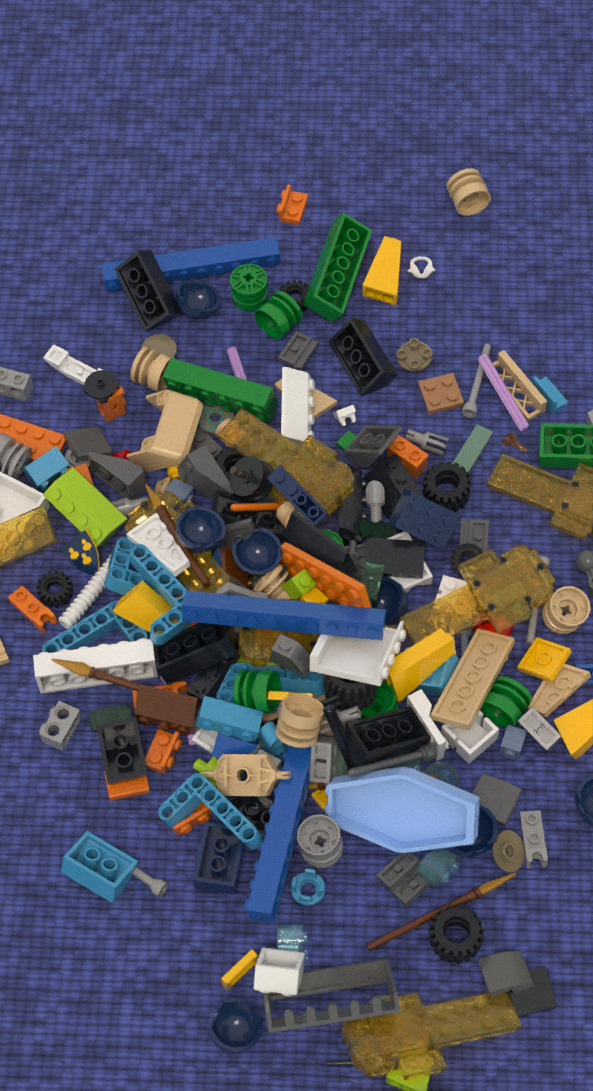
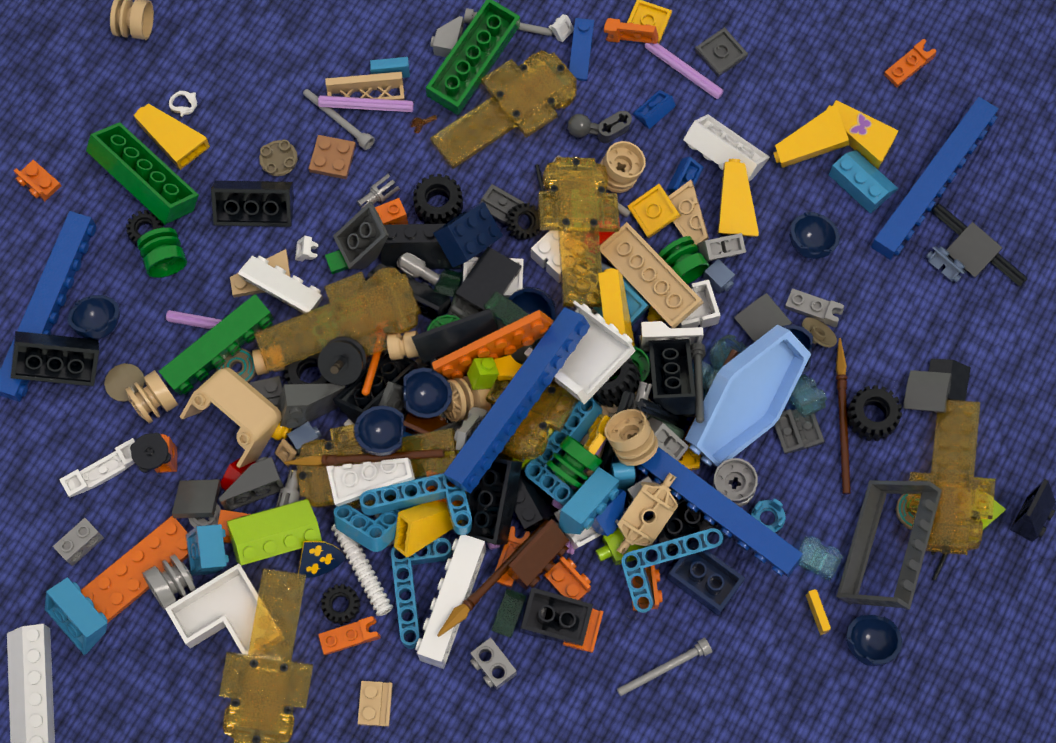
camera: 65 degrees left, 10 degrees up
dark azure slope [61,831,138,903] -> none
green wheel [230,264,268,312] -> none
white piece [254,947,305,996] -> none
dark blue slope [267,465,328,527] -> none
flat silver slope [269,634,310,678] -> none
dark grey plate [278,331,319,371] -> none
sand green tile [452,424,493,473] -> none

